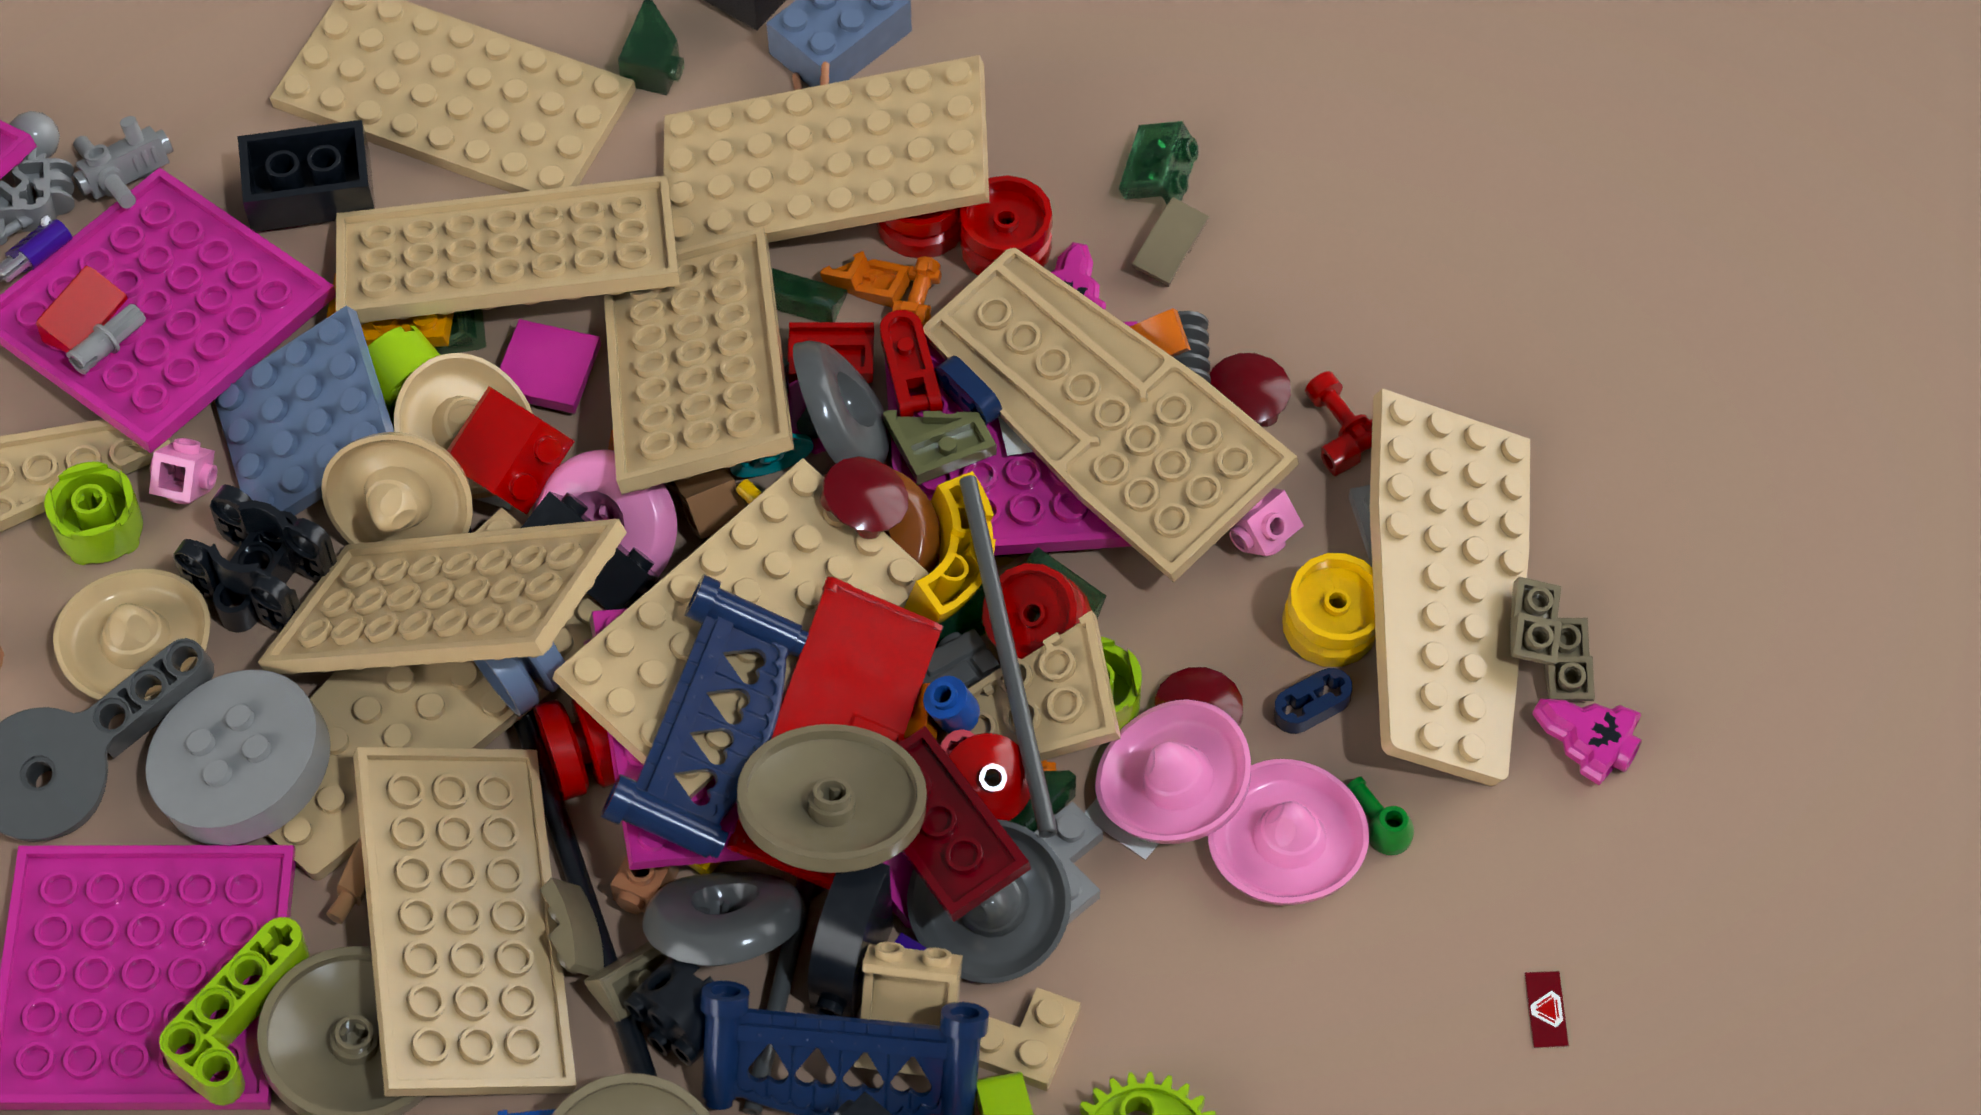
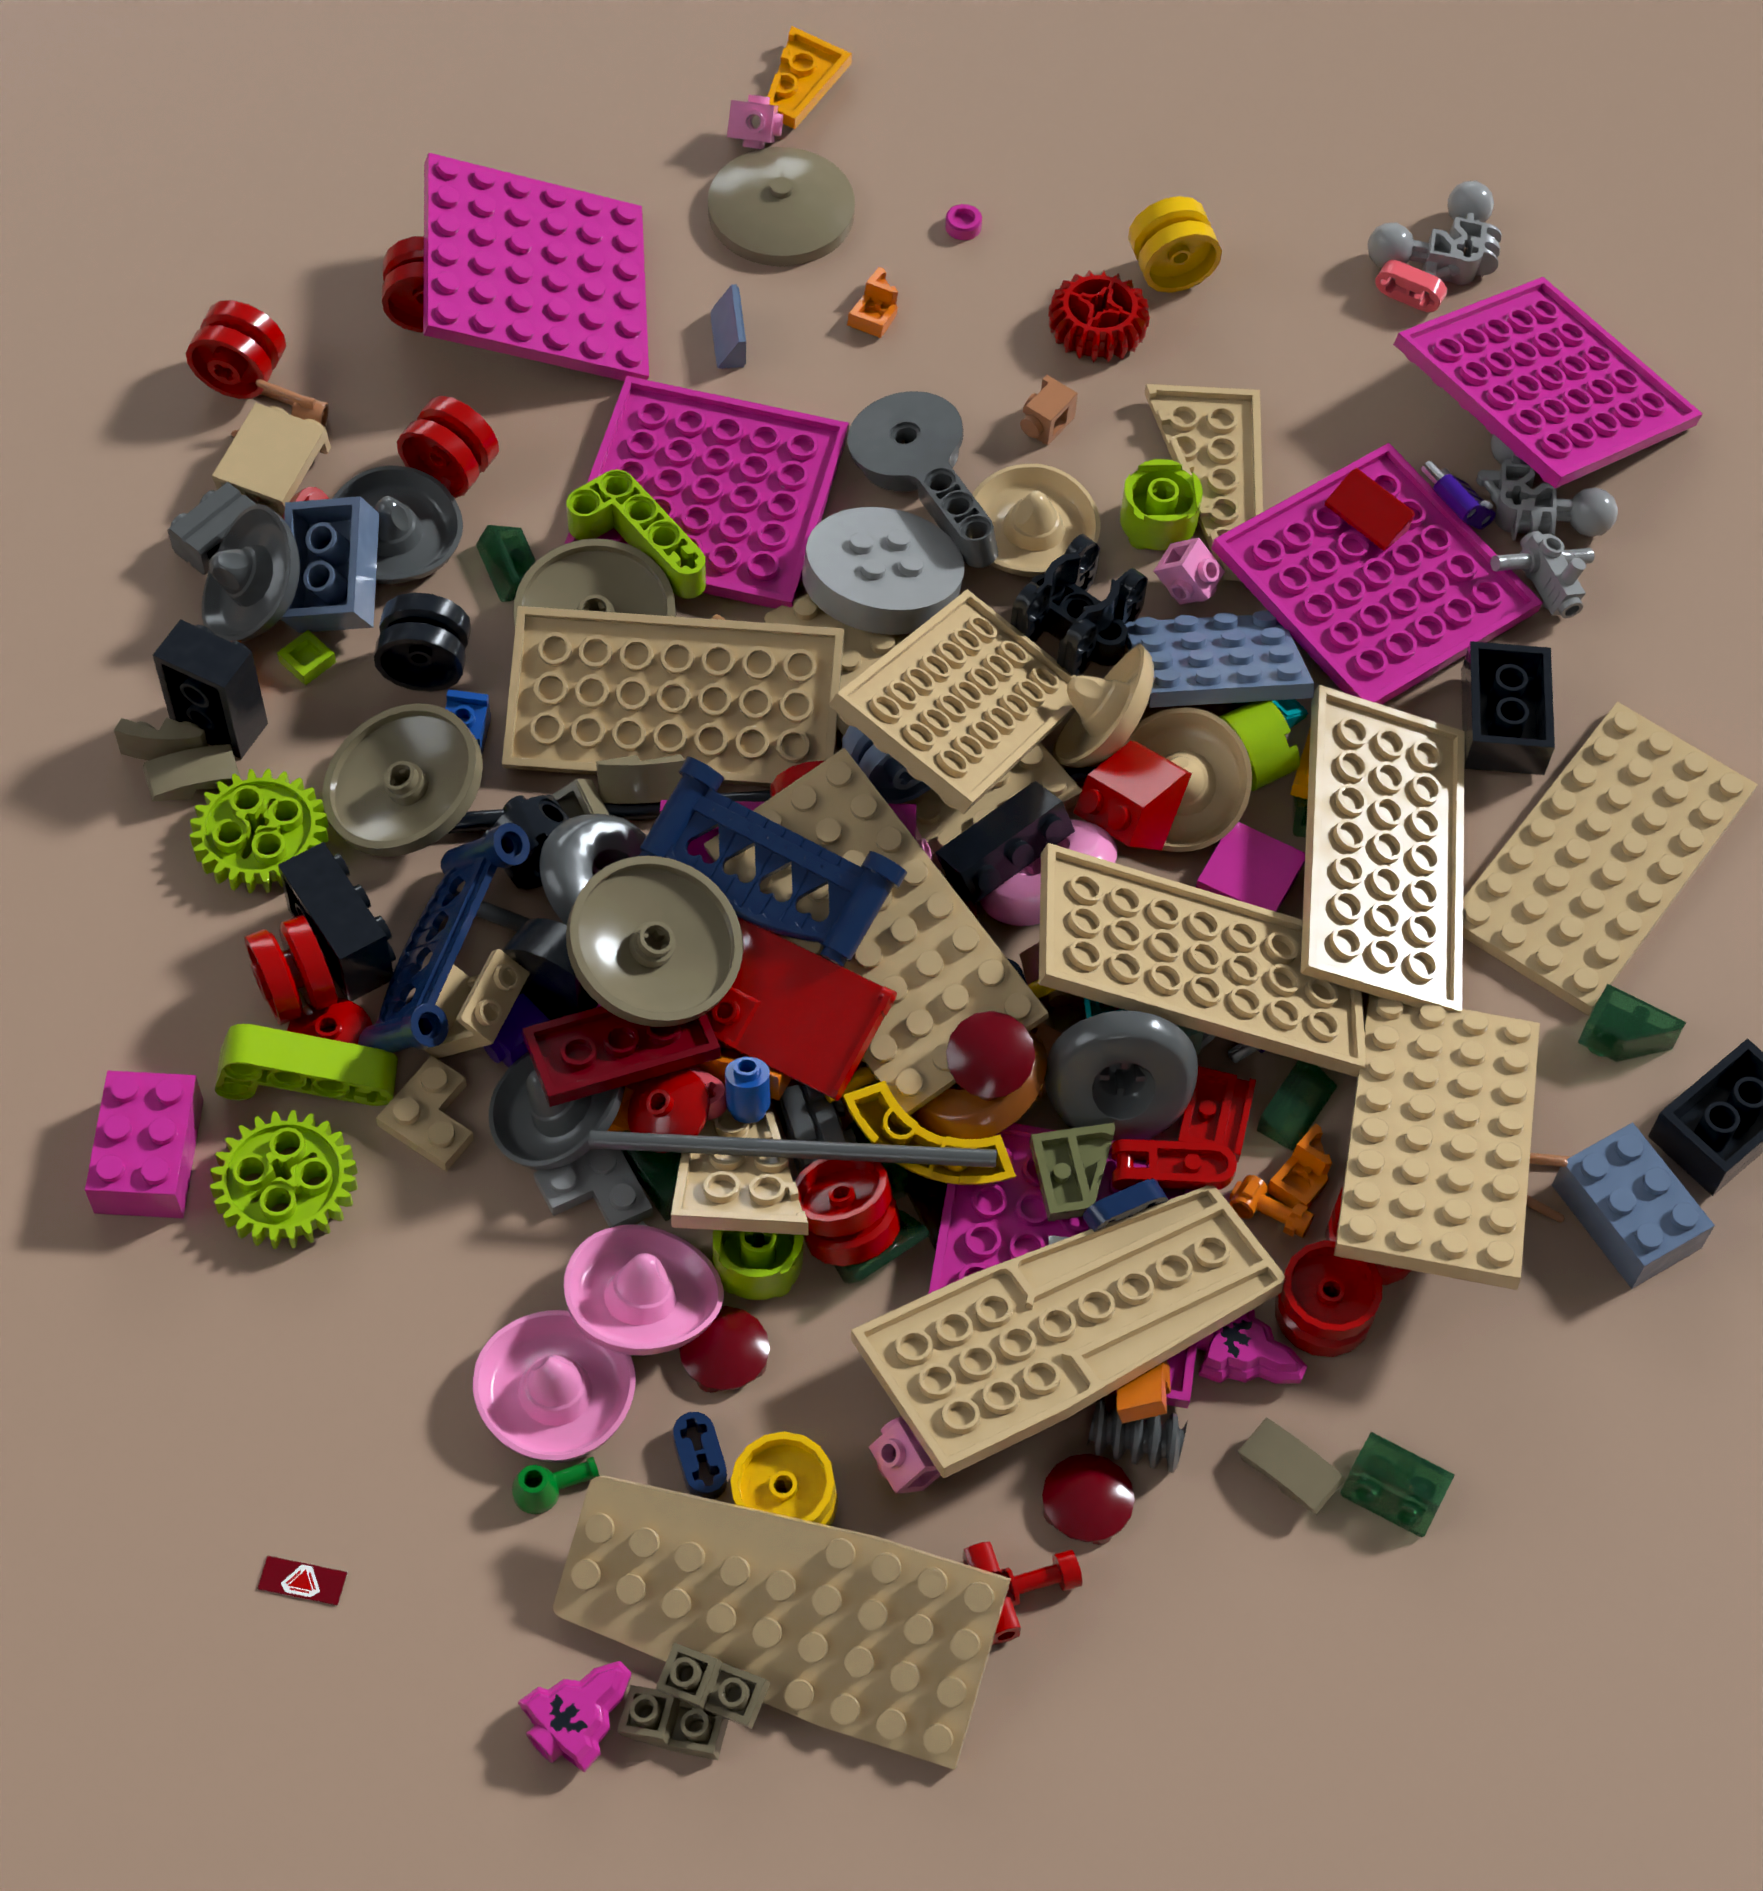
camera: 100 degrees right, 0 degrees up
light grey axle [66,304,146,374] -> none

